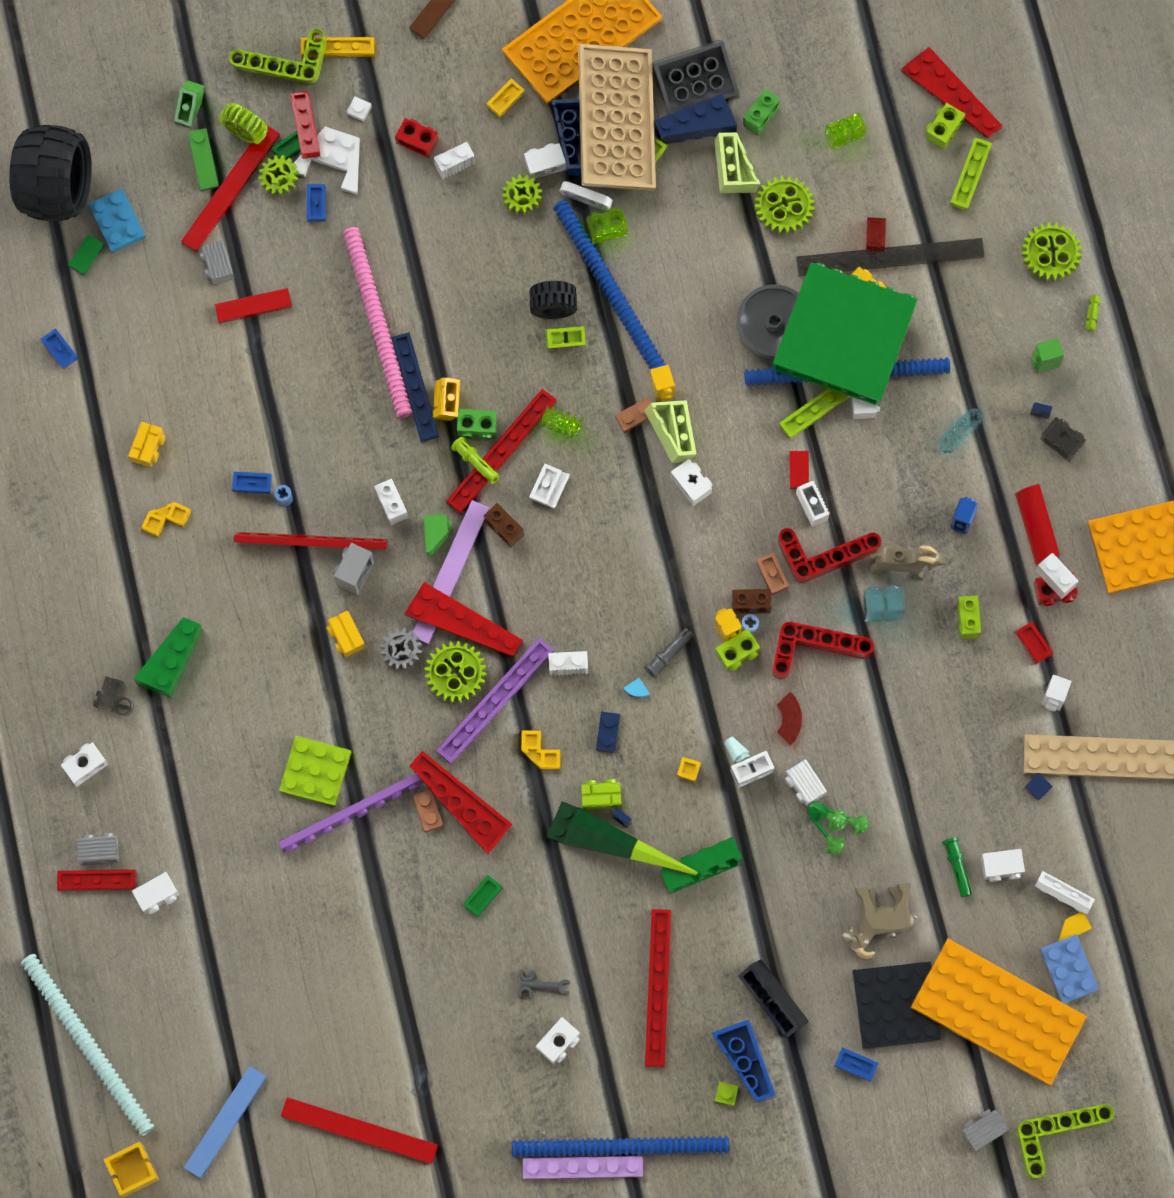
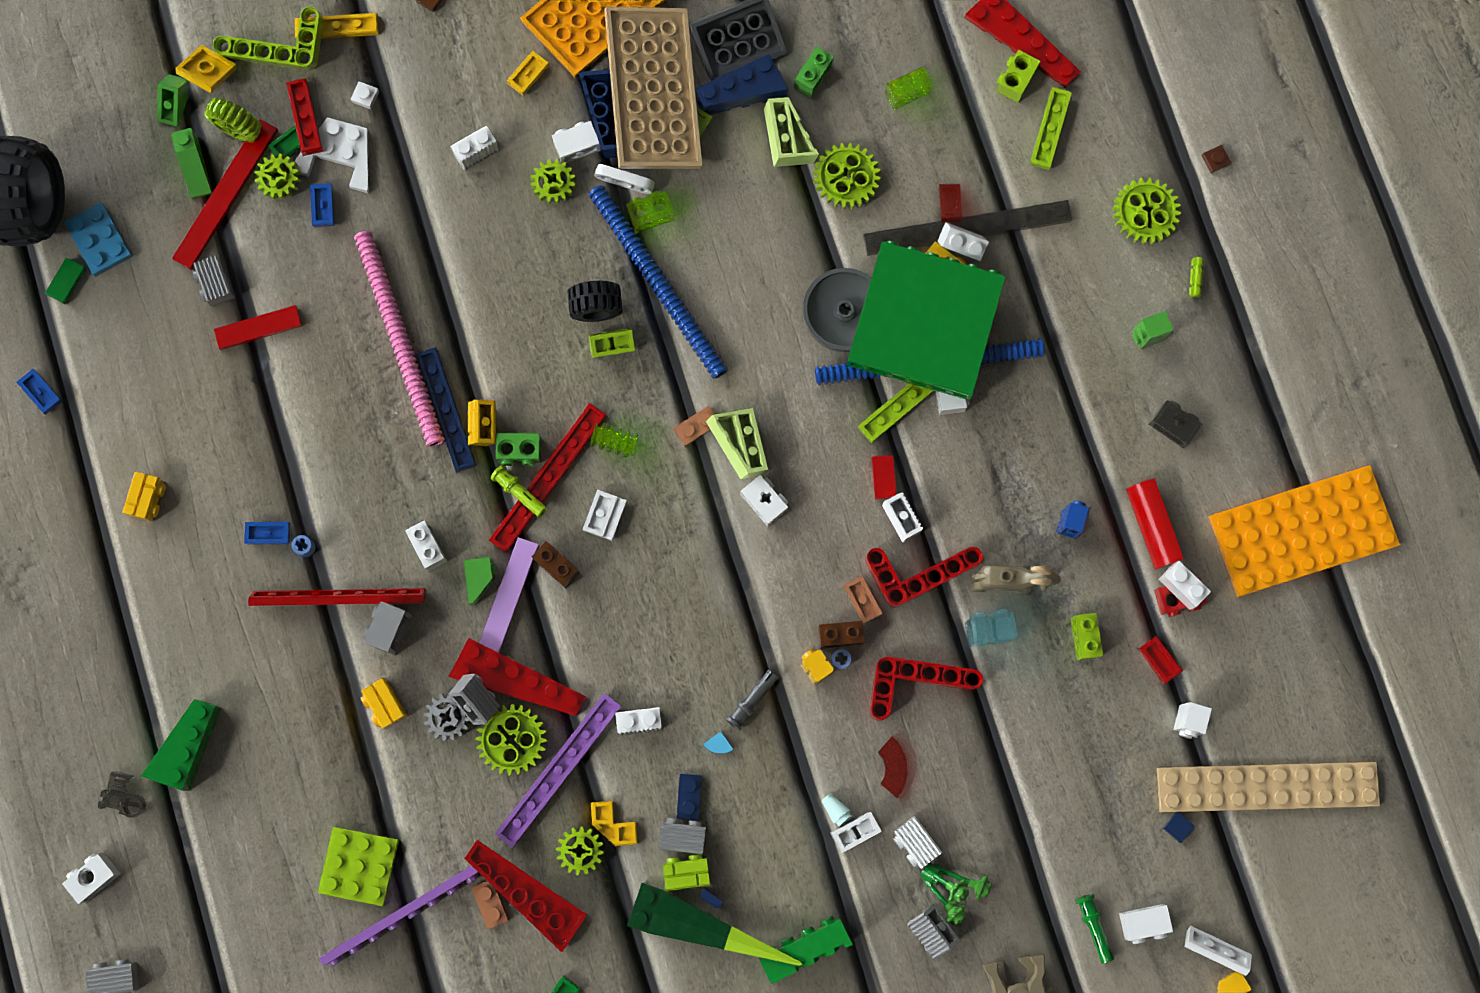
camera: 10 degrees left, 5 degrees up
yellow tile [140,502,192,537] -> none
red brick [395,118,439,158] -> none
yellow brick [650,365,675,402] -> none
yellow plate [677,757,701,782] -> none
lime brick [715,629,760,671] -> none
clear light blue beam [939,408,983,454] -> none
dark blue tile [1030,402,1052,419] -> none
none -> yellow plate [176,44,236,93]
none -> light grey brick [449,674,500,725]
none -> lime gear [556,826,604,875]
none -> light grey brick [658,818,706,854]
none -> light grey brick [908,904,960,960]
none -> white brick [937,222,989,261]
none -> copper plate [1201,145,1231,173]

